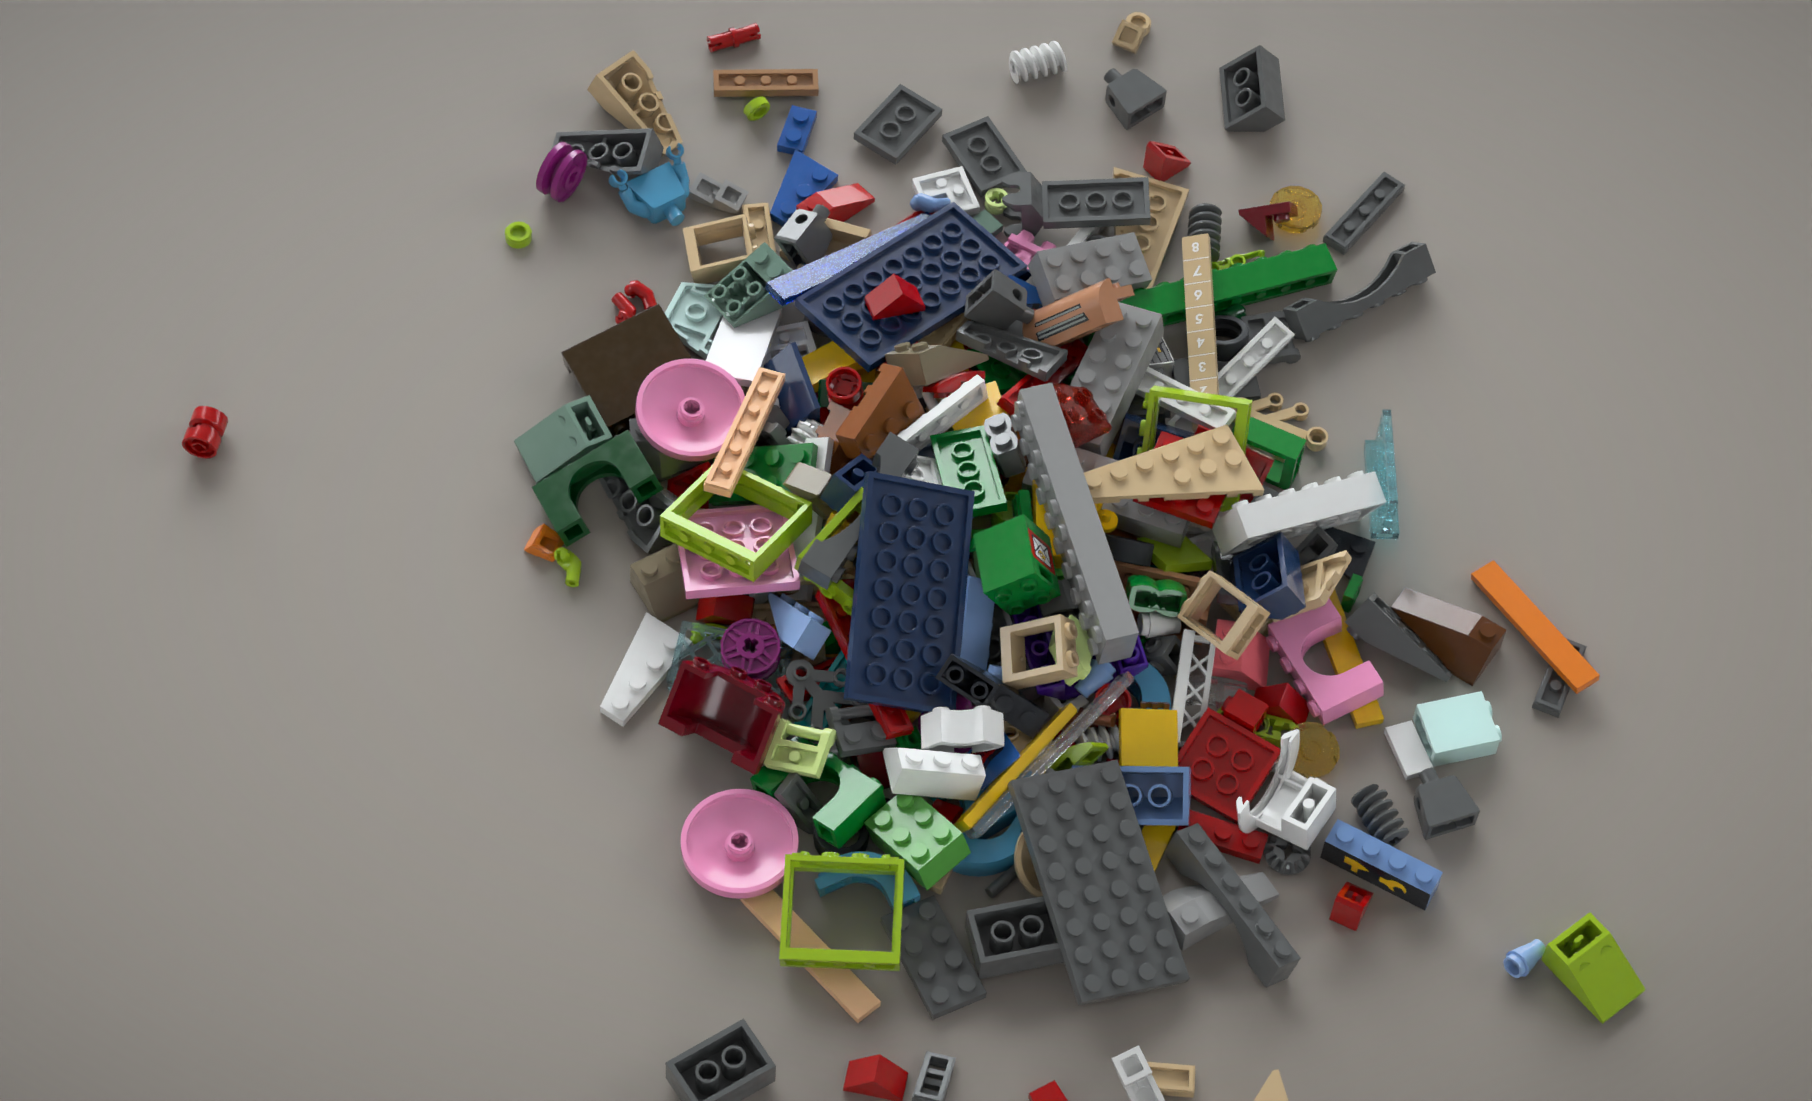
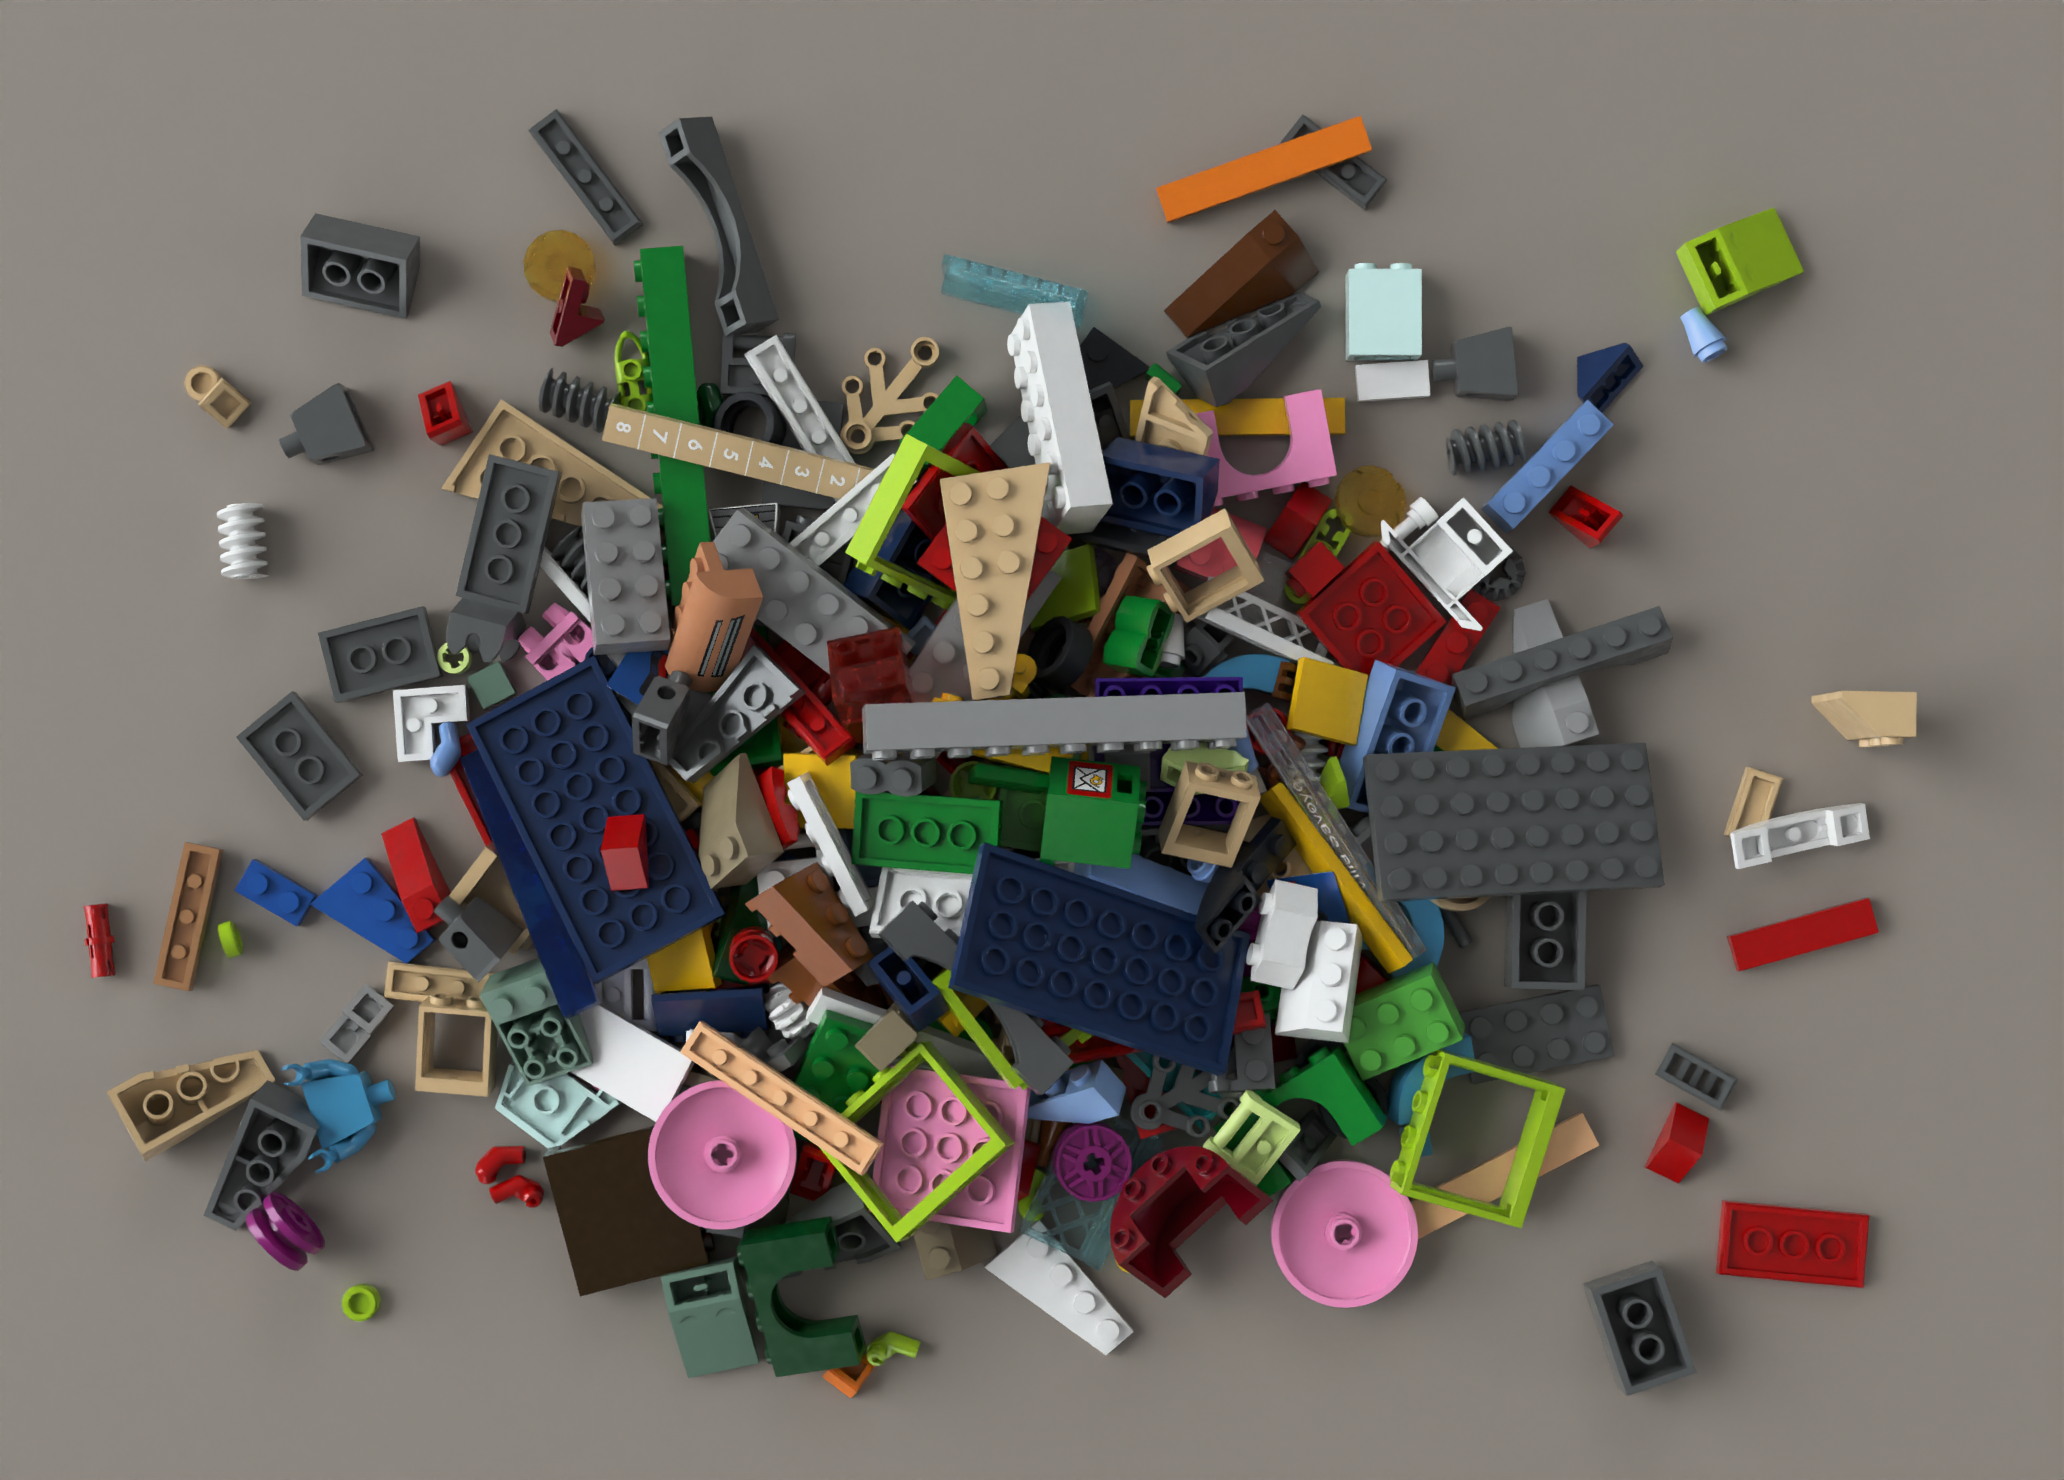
camera: 65 degrees left, 30 degrees up
none -> dark blue slope [1577,343,1643,413]

